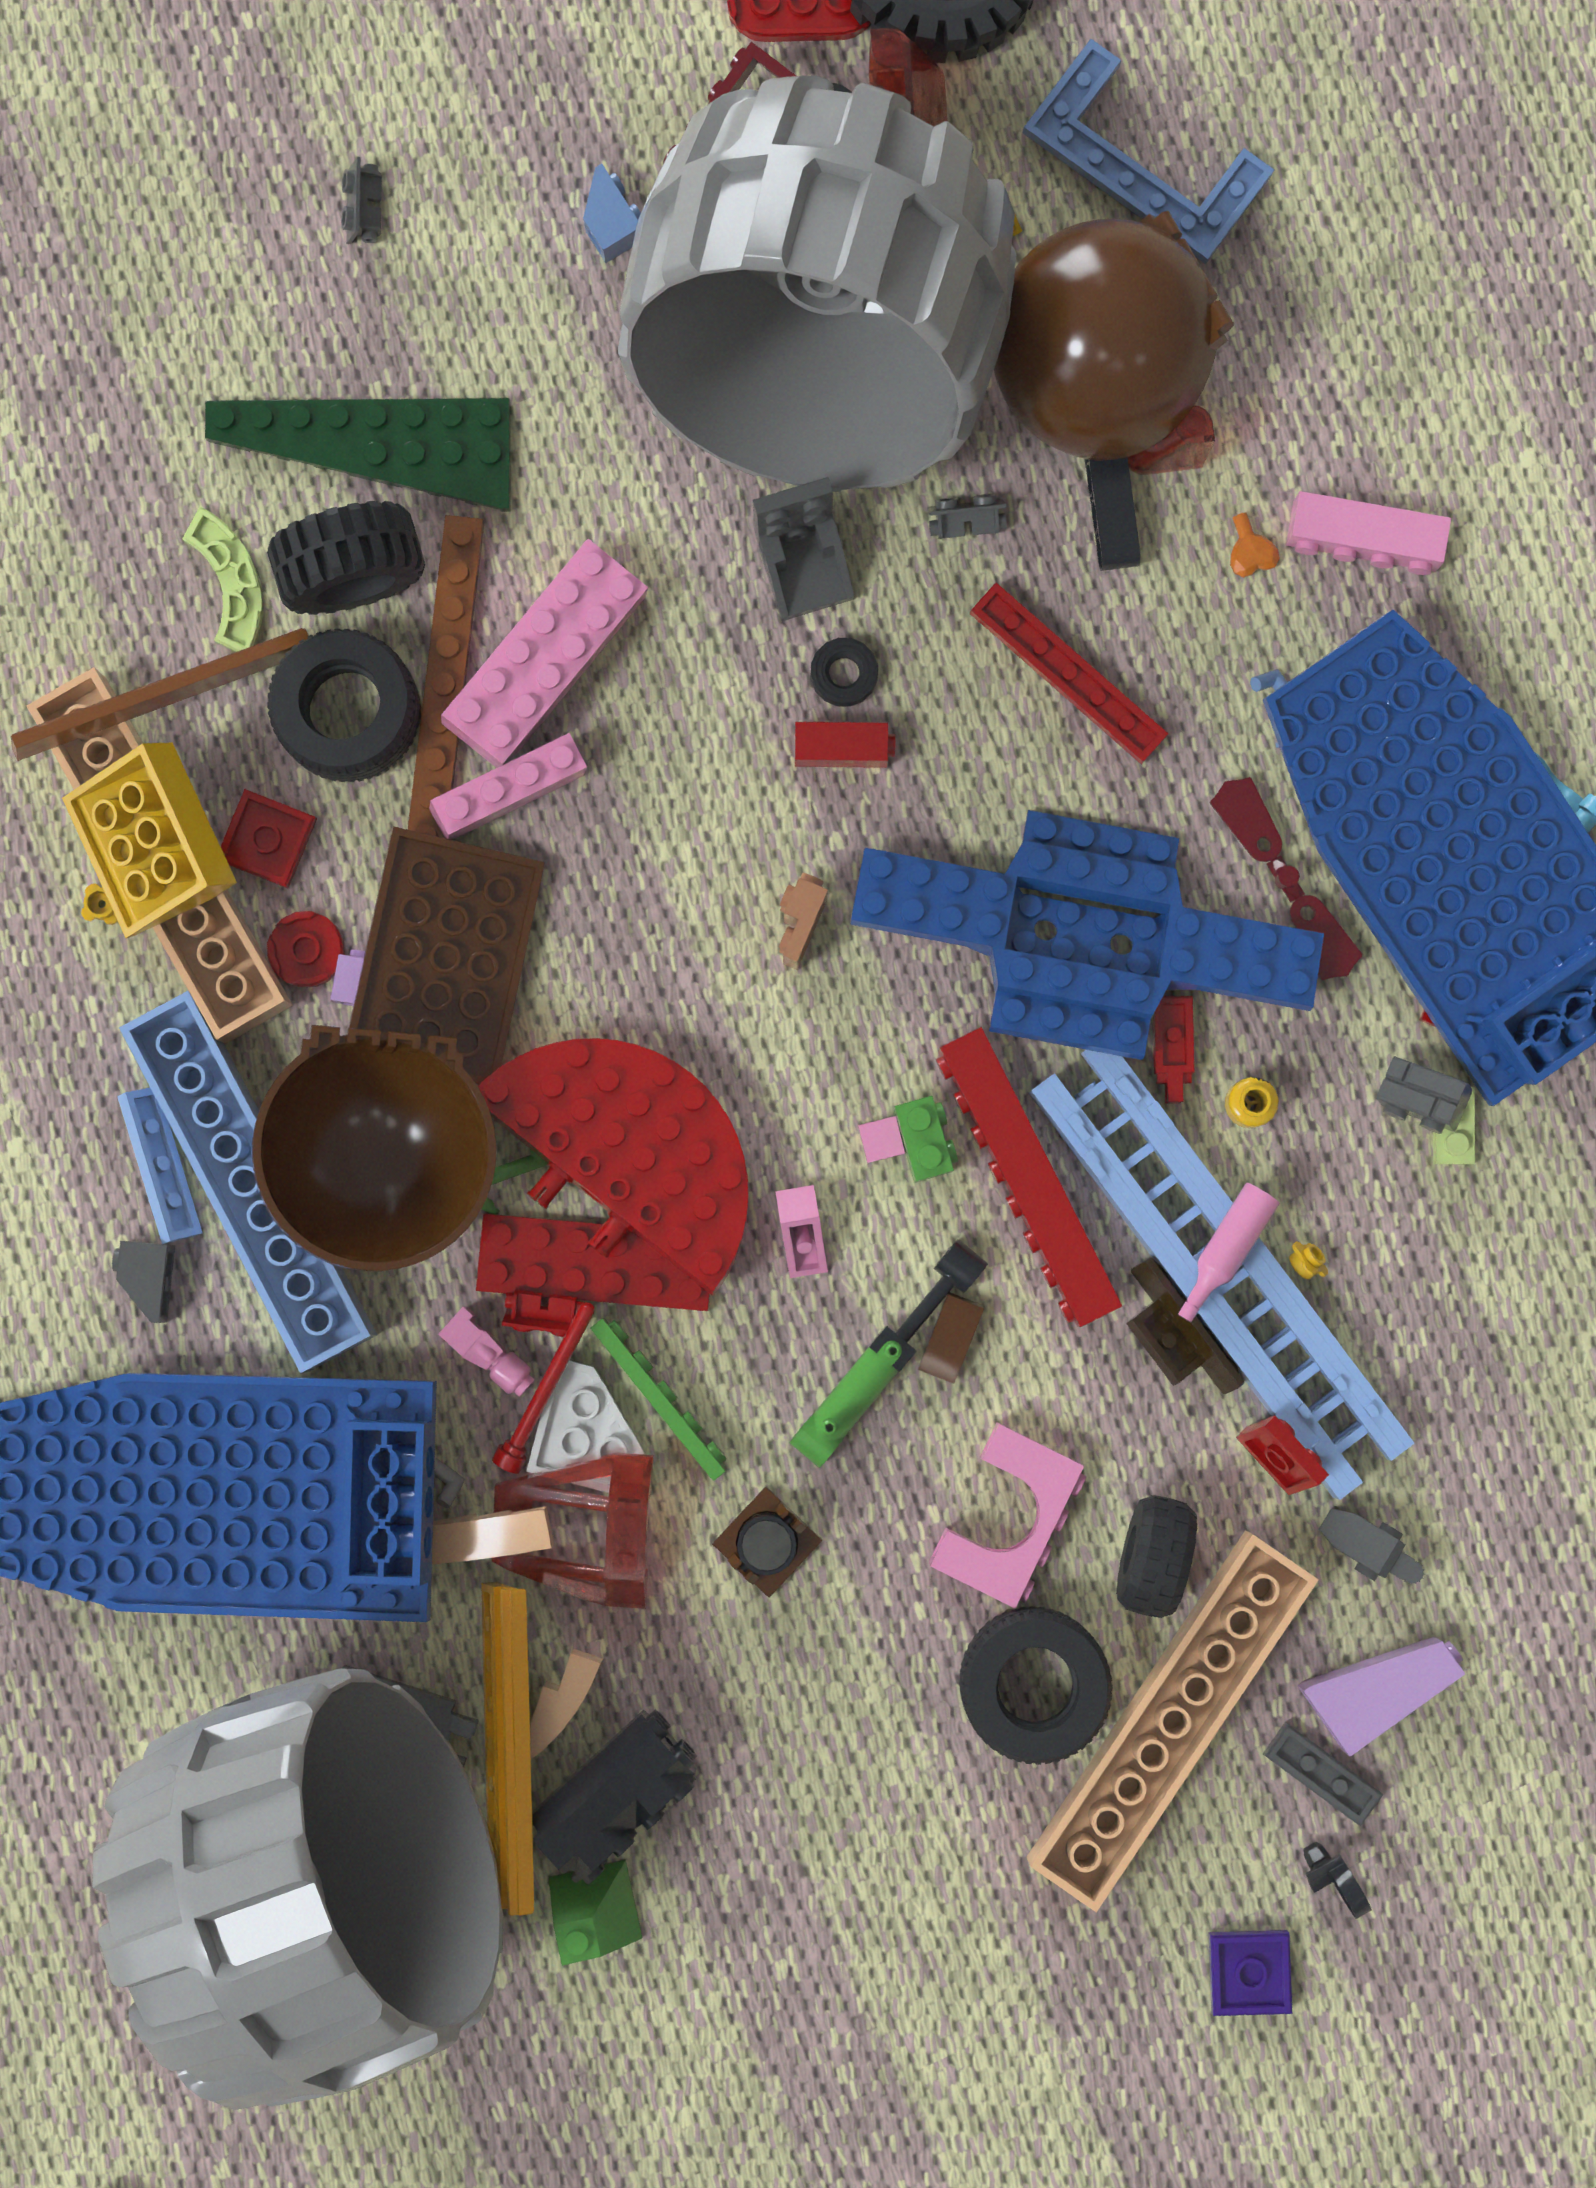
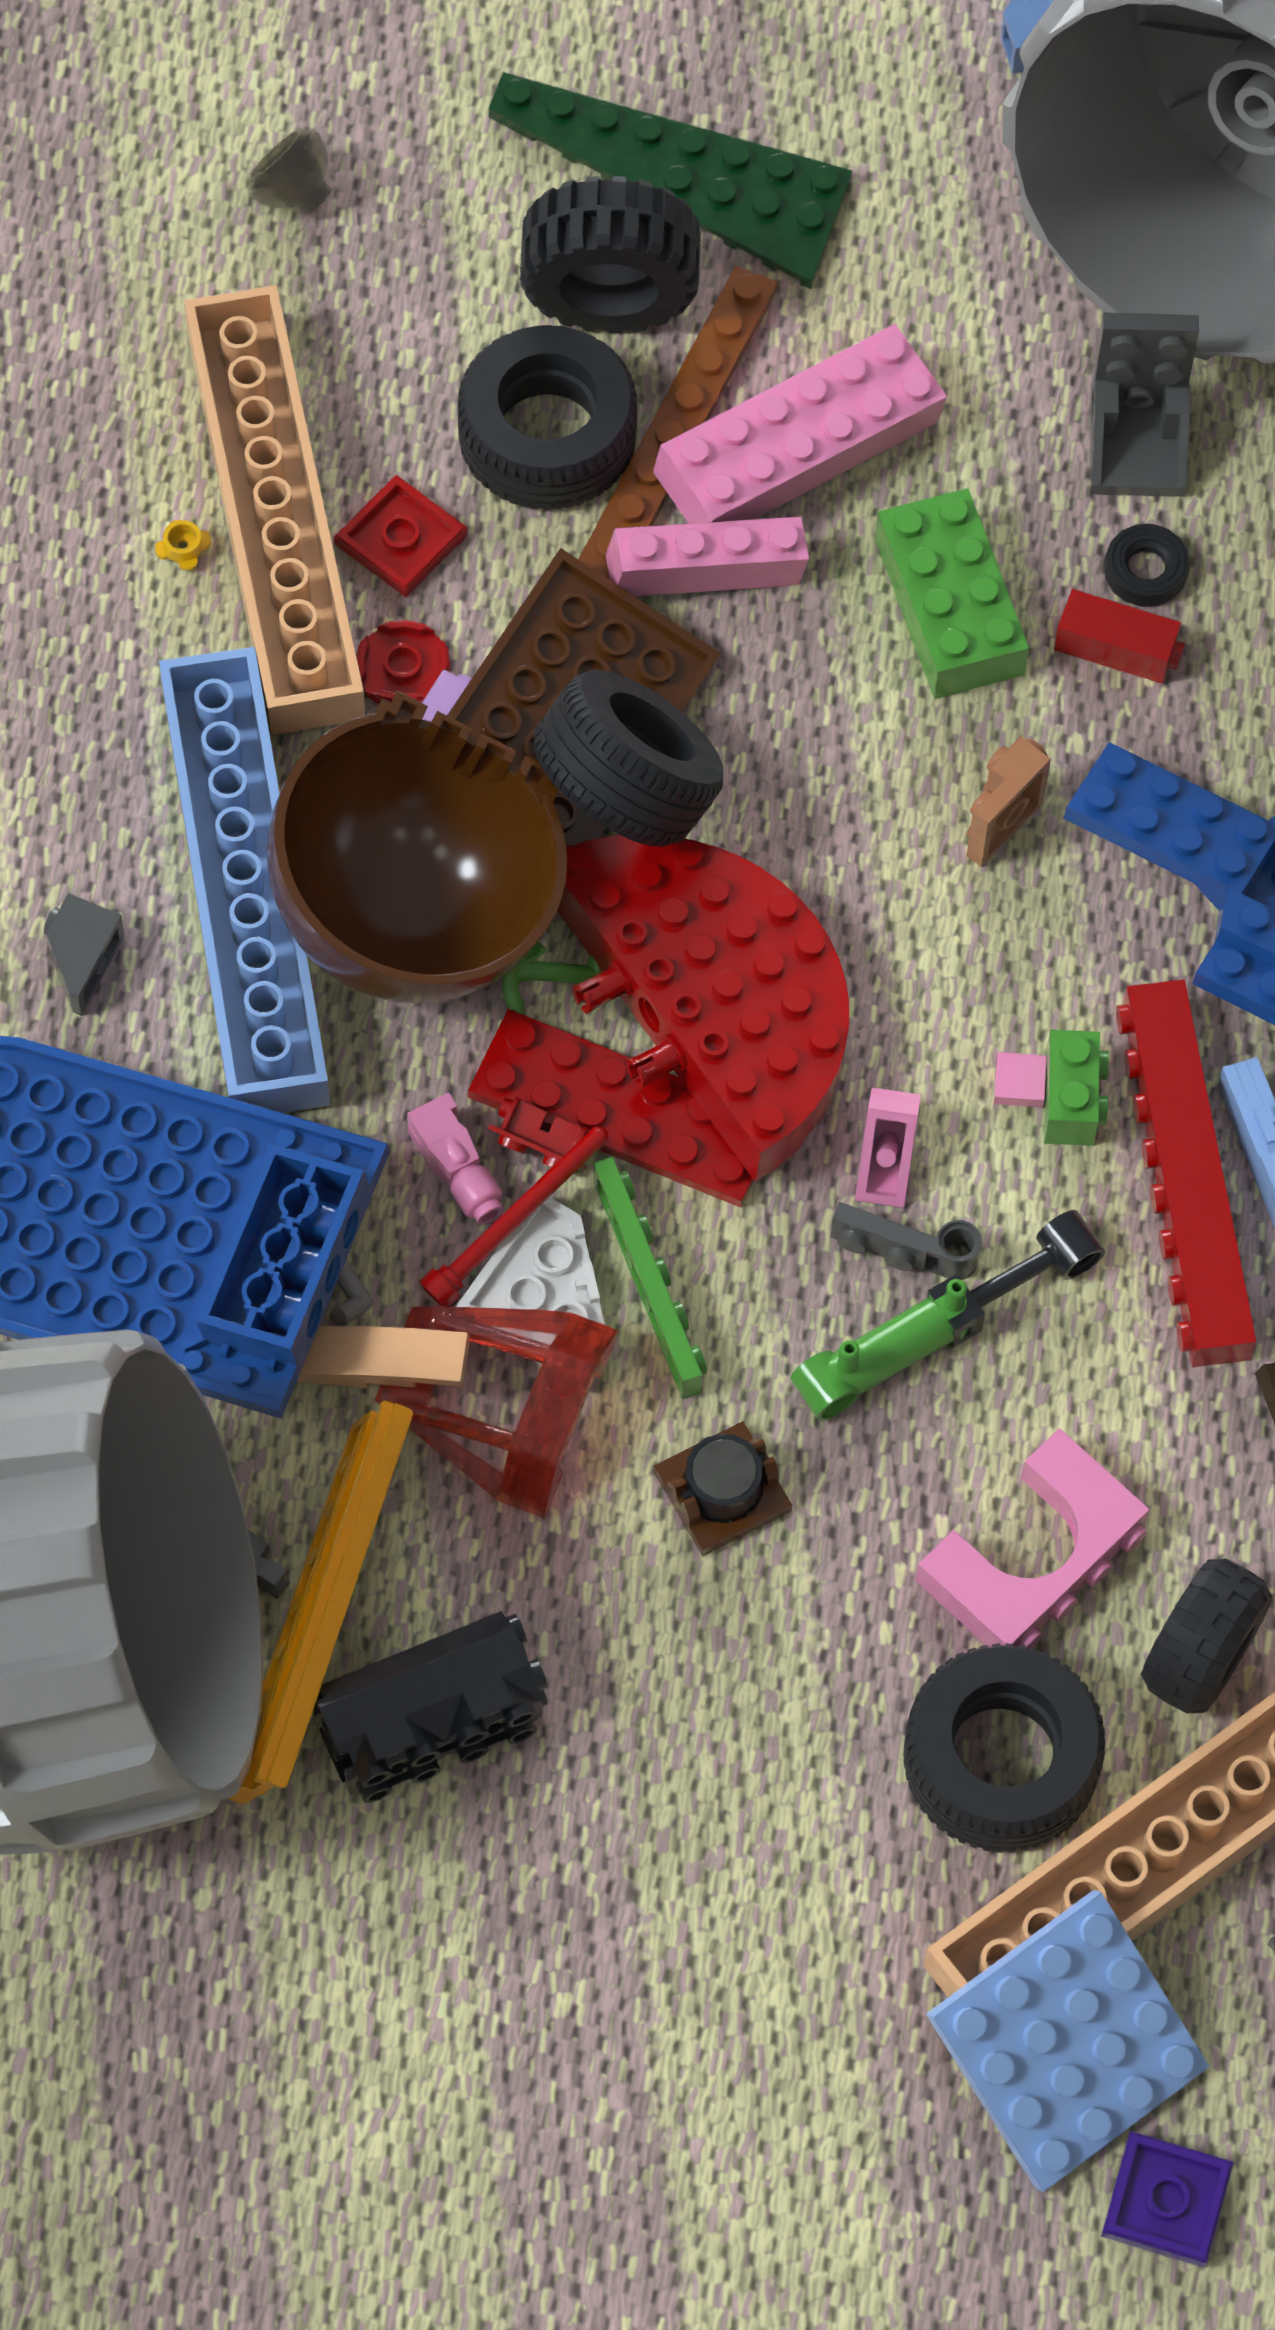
camera: 15 degrees right, 20 degrees down
dark orange tile [11,628,309,761] -> none
yellow slope [62,742,237,938] -> none
light blue plate [117,1088,202,1244] -> none
yellowish green tile [182,506,263,652] -> none
light nougat slope [530,1649,603,1759] -> none
bright green slope [549,1859,642,1966] -> none
reddish brown slope [918,1292,985,1384] -> none
none -> clear smoke piece [247,128,332,215]
none -> black tyre [534,670,723,847]
none -> dark grey plate [830,1202,982,1279]
none -> bright green brick [875,488,1029,699]
none -> light blue plate [926,1890,1210,2192]

